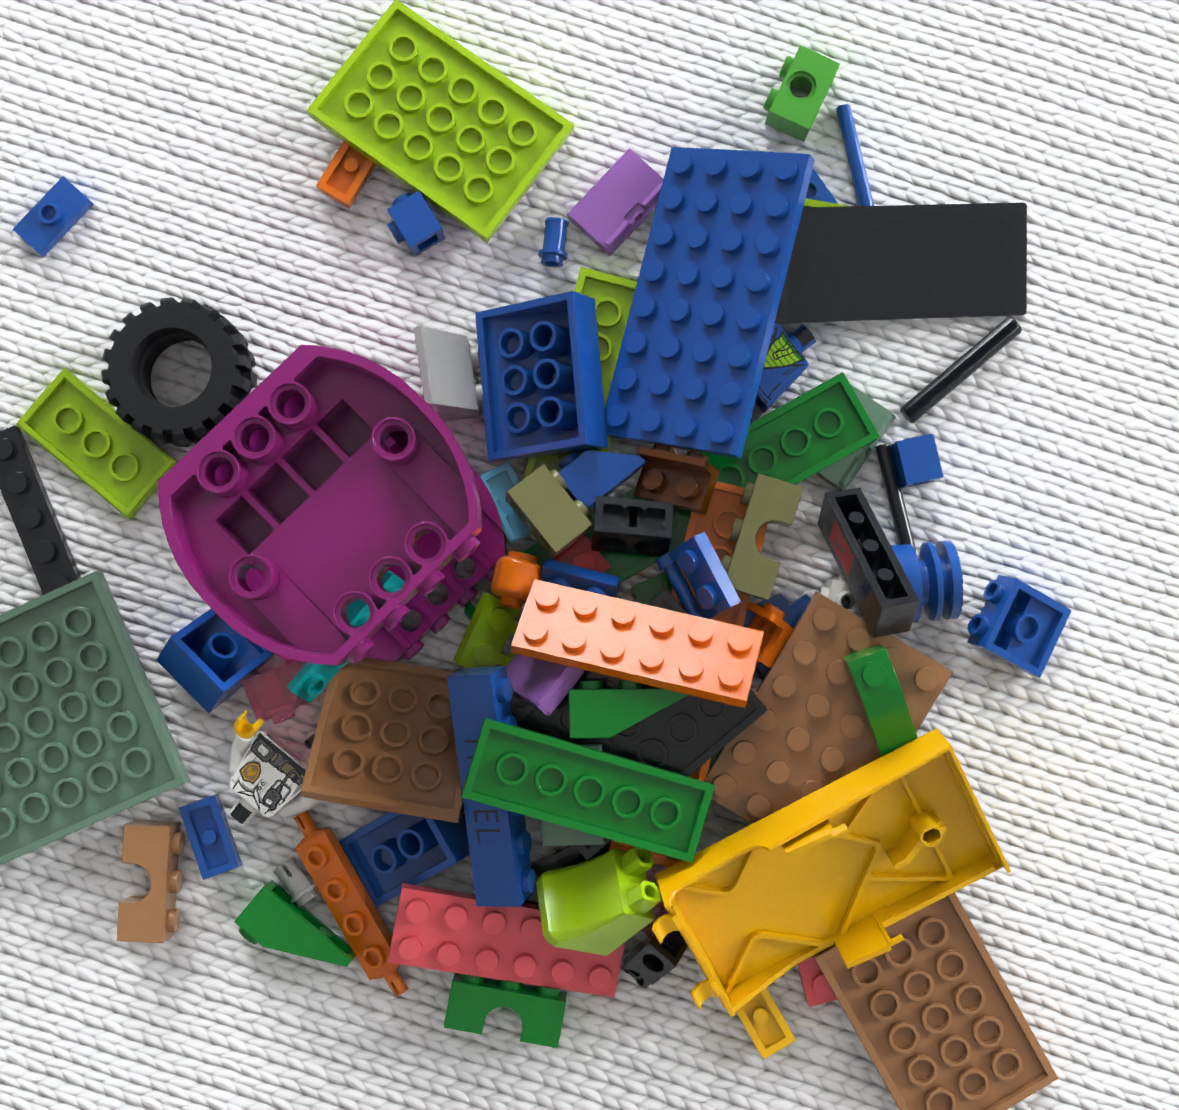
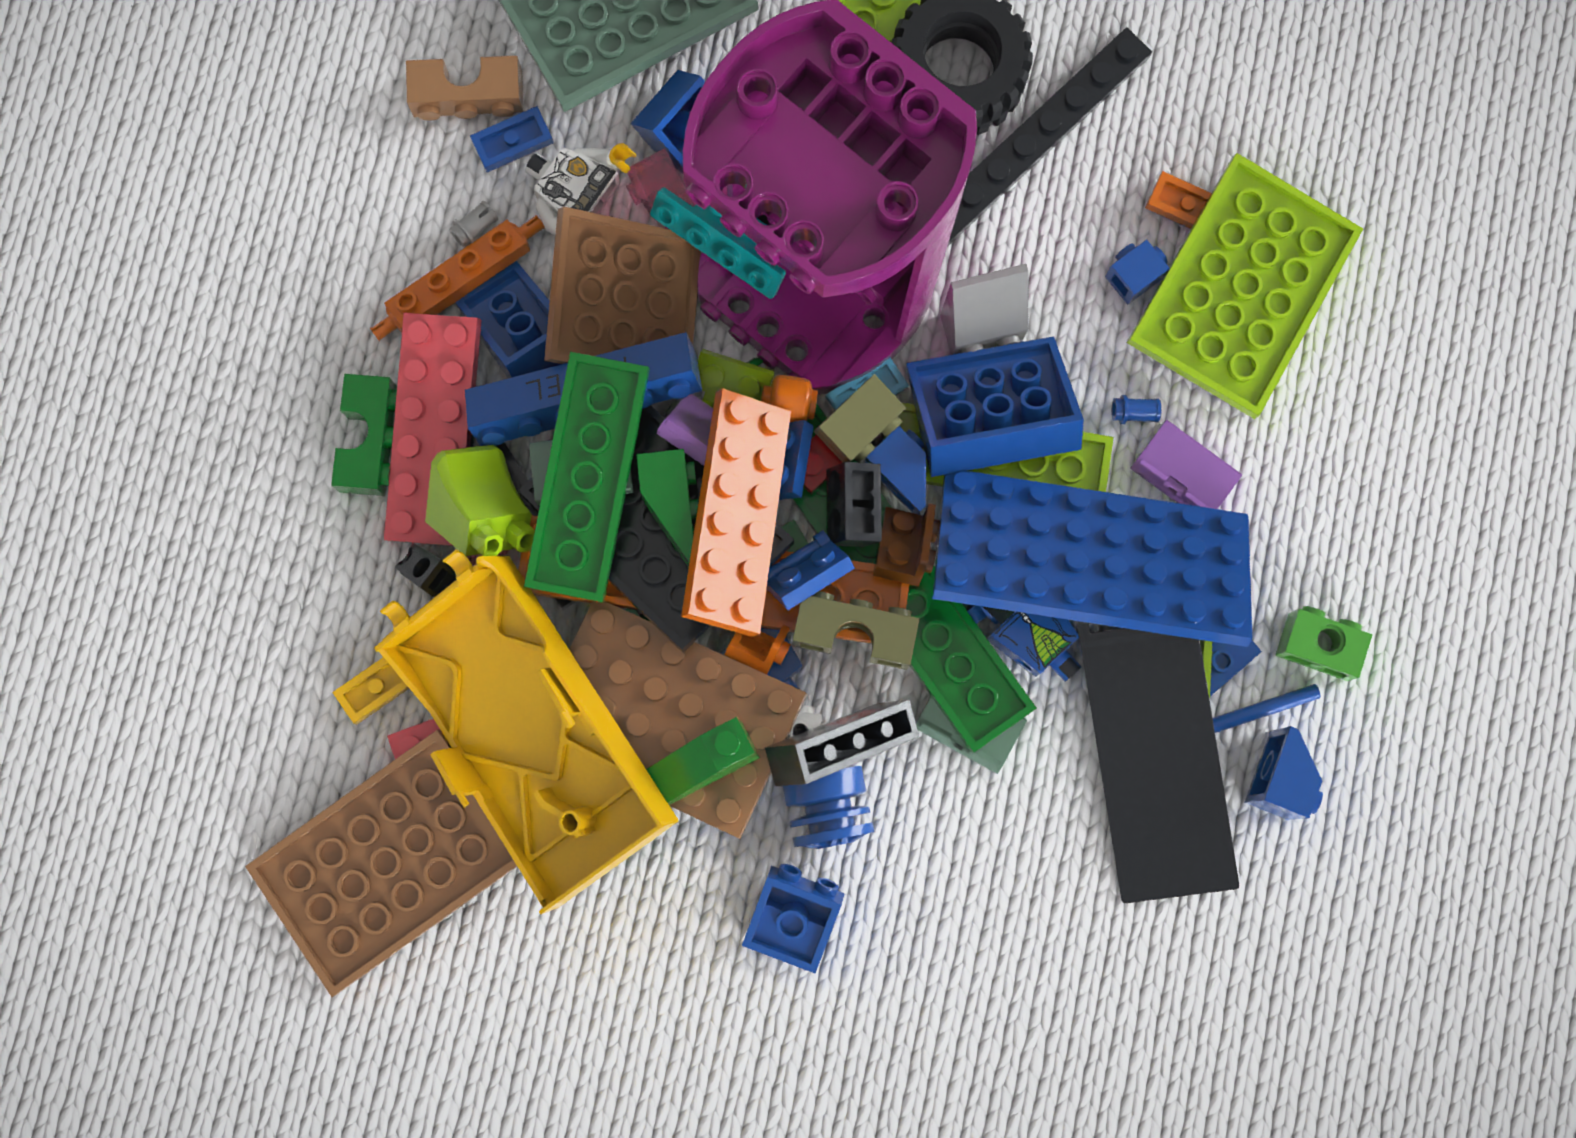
camera: 80 degrees right, 5 degrees down
green slope [234,880,355,967] -> none
black bar [875,443,916,552] -> none
blue panel [890,434,944,489] -> none
black axle [900,317,1022,423] -> none
none -> black plate [947,27,1152,247]
none -> blue slope [1244,726,1323,820]

